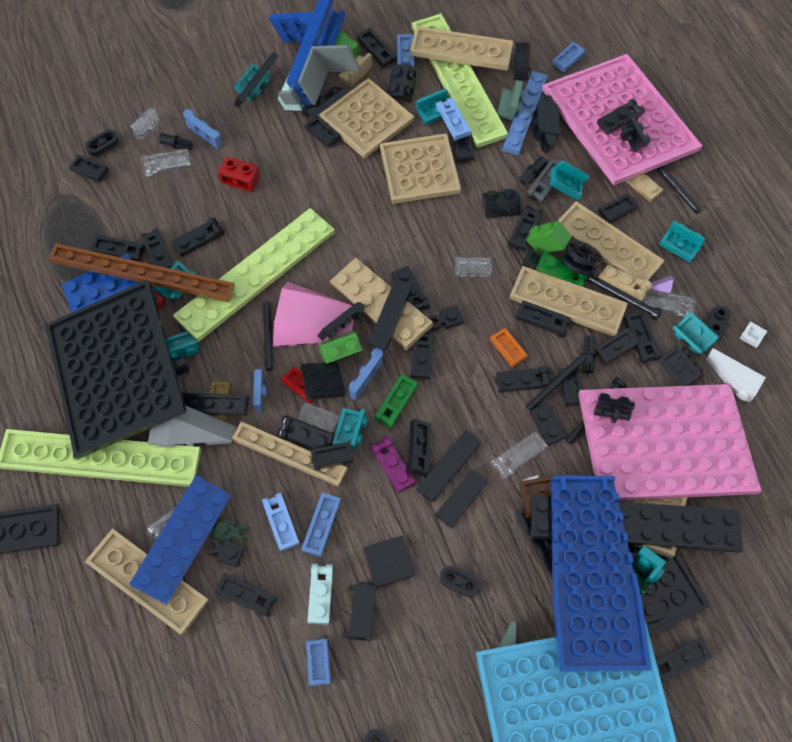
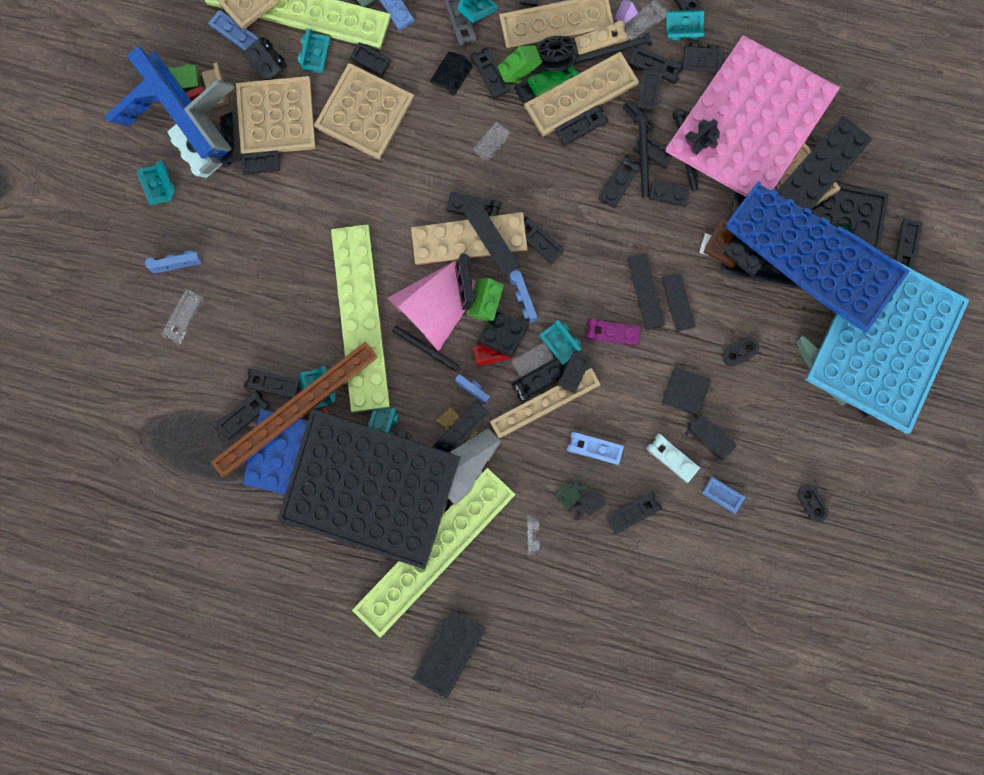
camera: 50 degrees left, 15 degrees up
black plate [69,154,109,183] -> none
black plate [85,130,119,156] -> none
tan plate [85,529,209,636] -> none
blue plate [129,475,231,606] -> none
clear arm [131,108,160,140] -> none
black axle [158,133,193,150] -> none
black plate [172,218,225,257] -> none
red brick [218,156,261,192] -> none
black tile [234,52,279,109] -> none
medium blue plate [301,493,341,557] -> none
black plate [357,28,397,68] -> none
green plate [374,374,418,429] -> none
black plate [406,419,431,477] -> none
black plate [429,305,464,331] -> none
light blue plate [435,97,471,140] -> none
orange plate [490,328,528,368] -> none
clear plate [491,431,548,479] -> none
black axle [519,156,548,185] -> none
teal bracket [633,545,666,586] -> none
white slope [706,348,766,403] -> none

